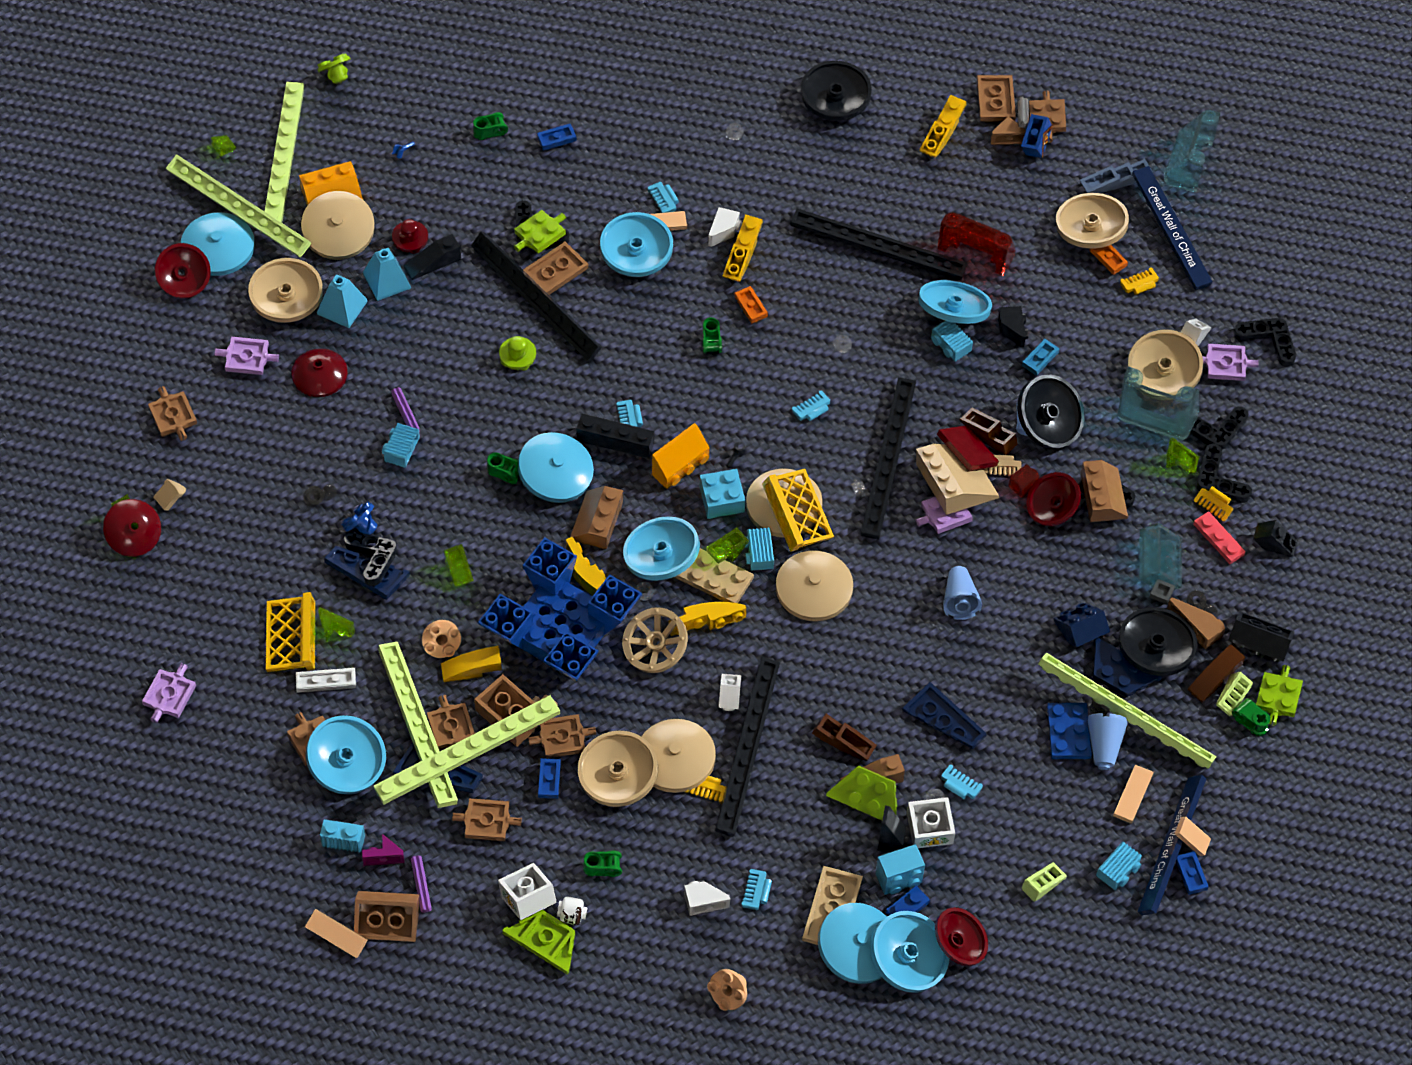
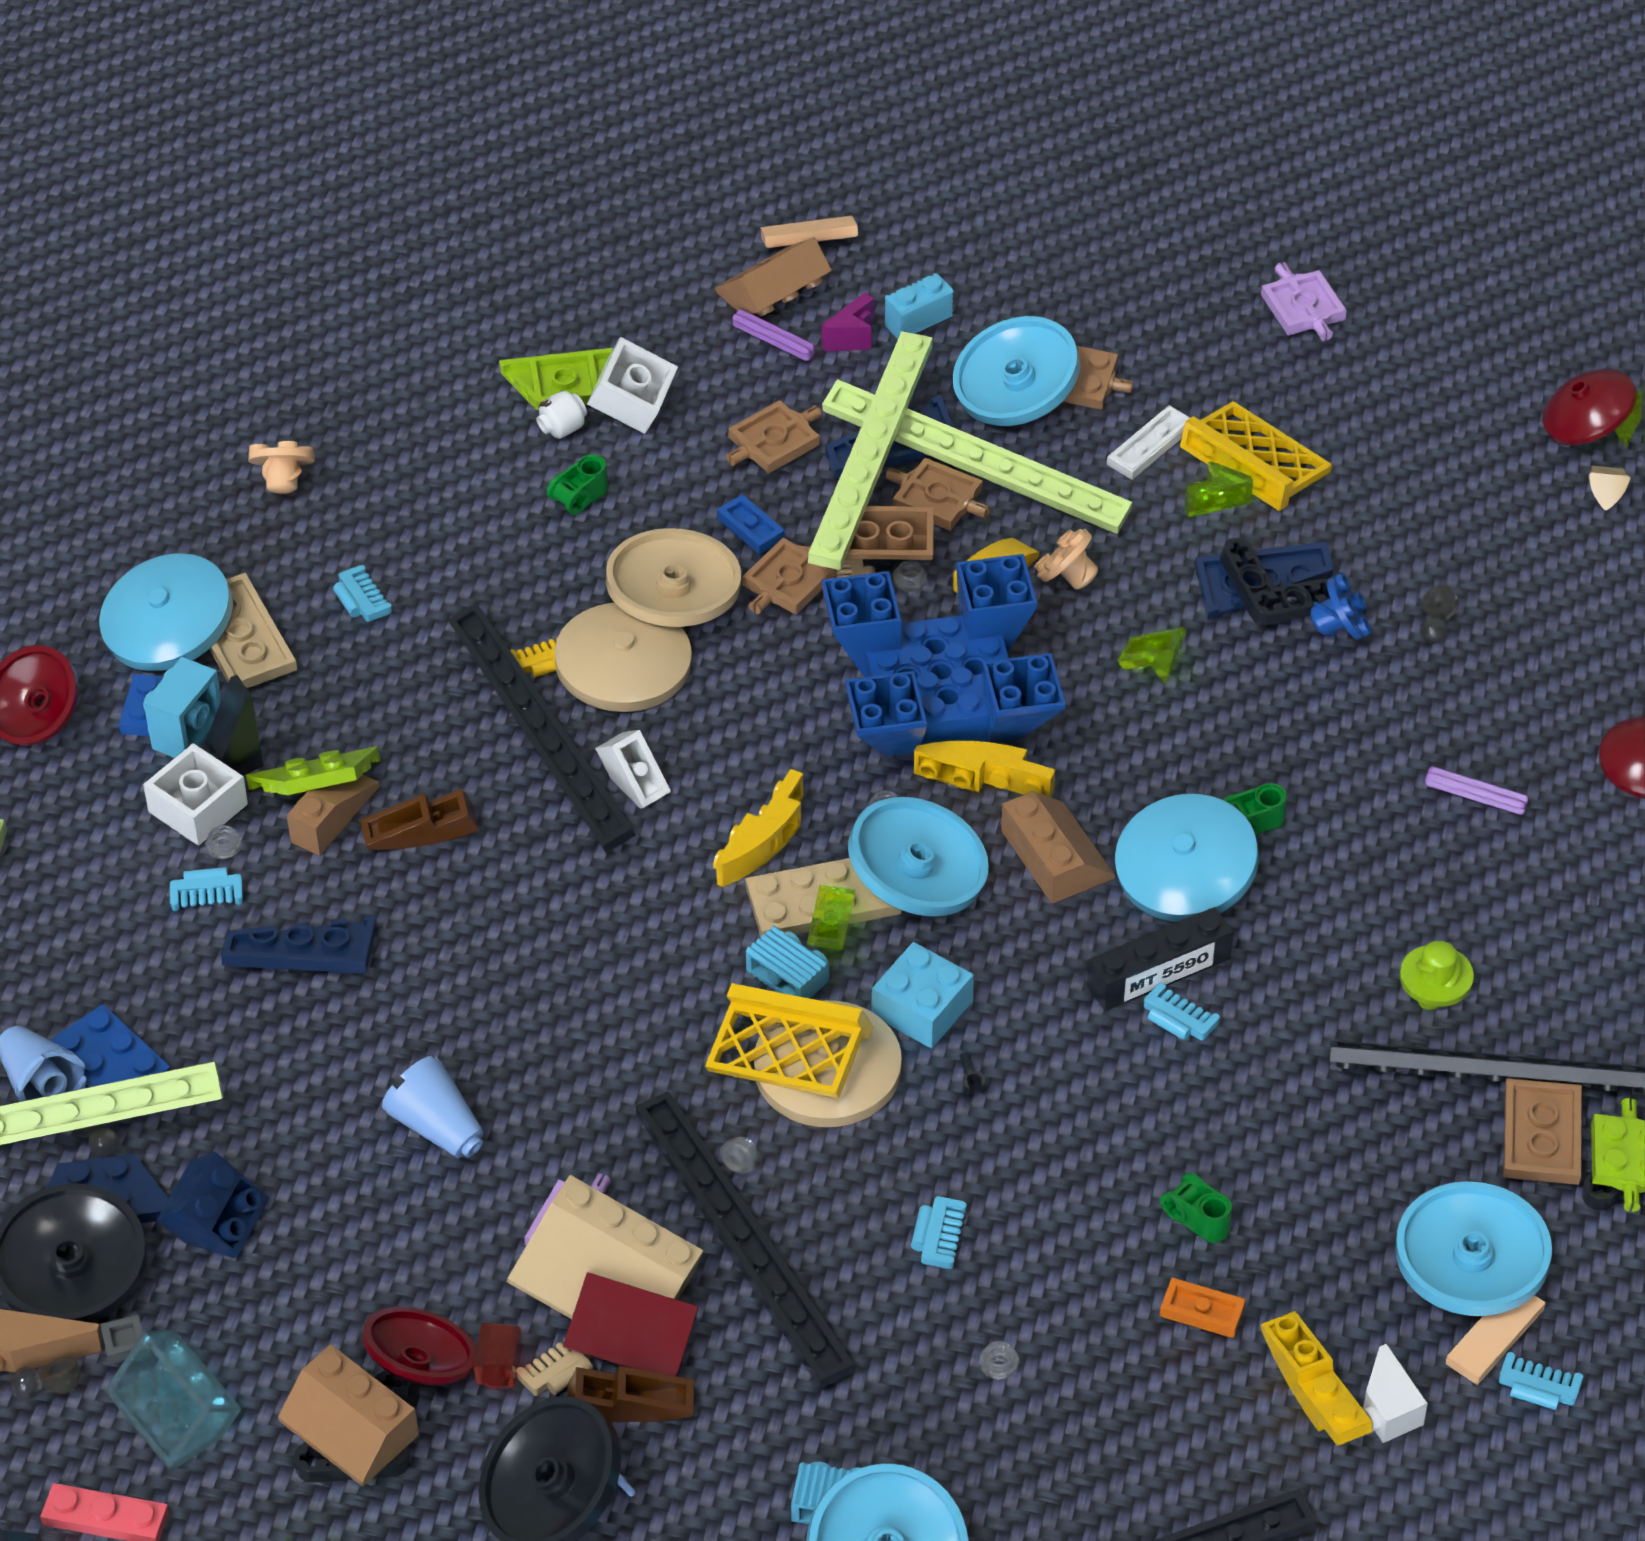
camera: 140 degrees right, 10 degrees down
medium azure brick [382,423,420,468] -> none
tan wheel [622,608,688,673] -> none
light orange slope [652,423,710,489] -> none
white slope [684,881,730,916] -> none
tan dish [776,551,853,621] -> none
medium azure dish [870,911,949,993] -> none

